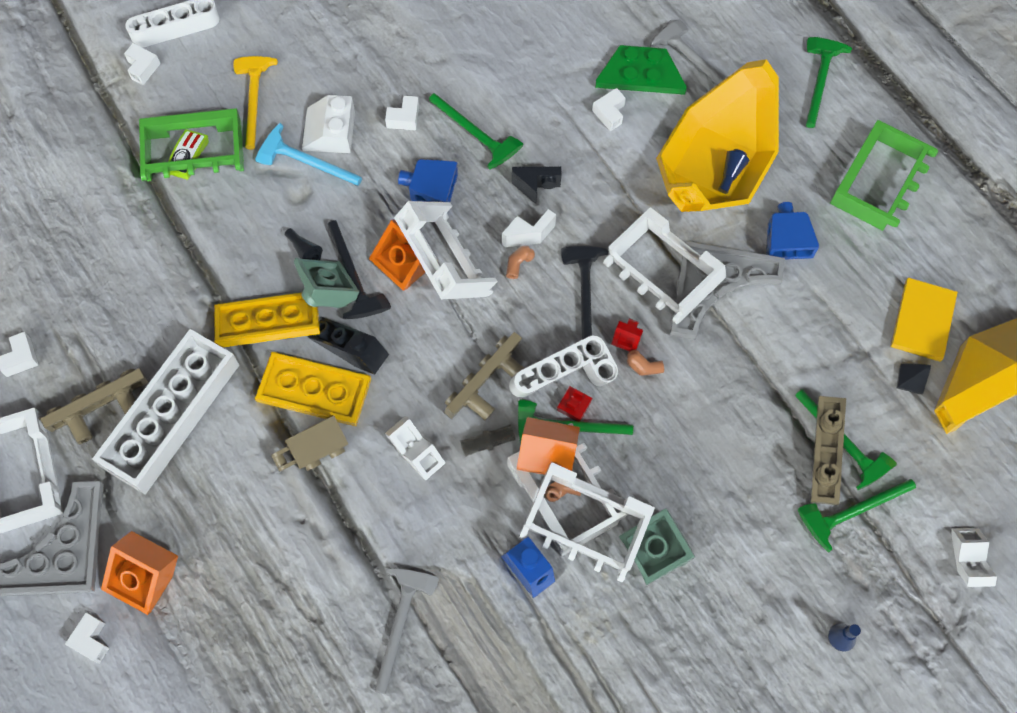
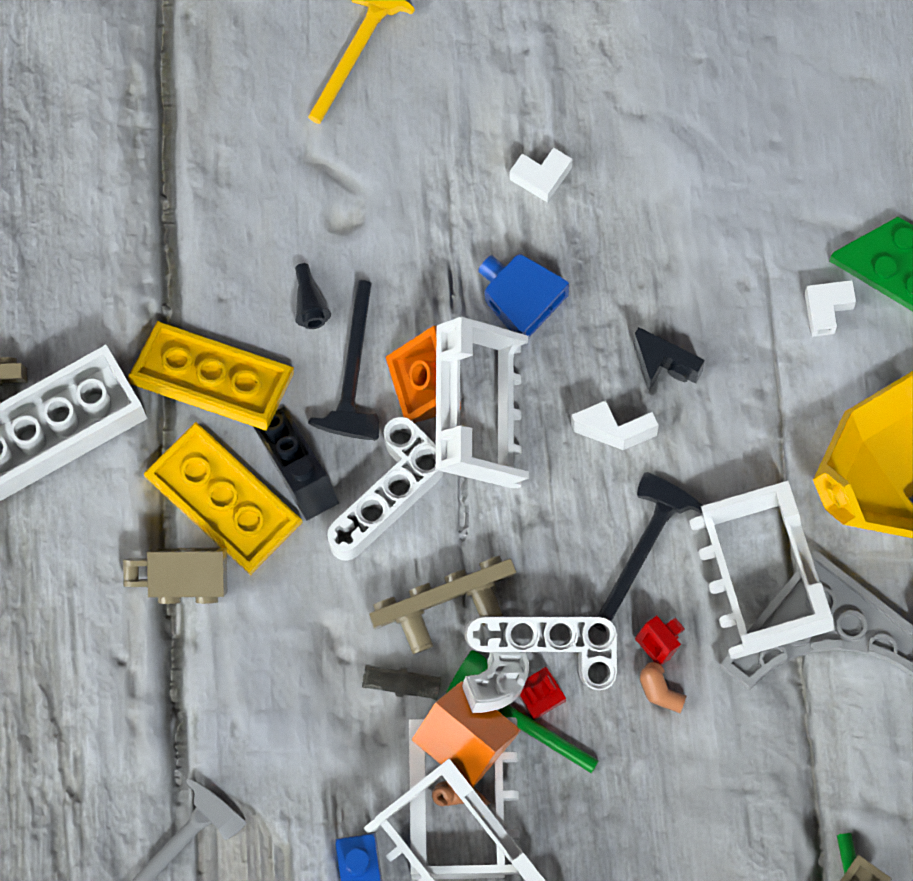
camera: 35 degrees right, 5 degrees up
bright green hinge [139,108,244,181] -> none
slope [168,129,209,180] -> none
medium azure piece [255,123,362,186] -> none
sand green slope [294,258,359,308] -> none
white slope [302,95,355,153] -> none
white slope [385,416,445,480] -> none
green piece [429,93,523,170] -> none
nougat arm [506,246,535,279] -> none
none -> white beam [327,417,443,561]
none -> white tile [462,652,529,713]

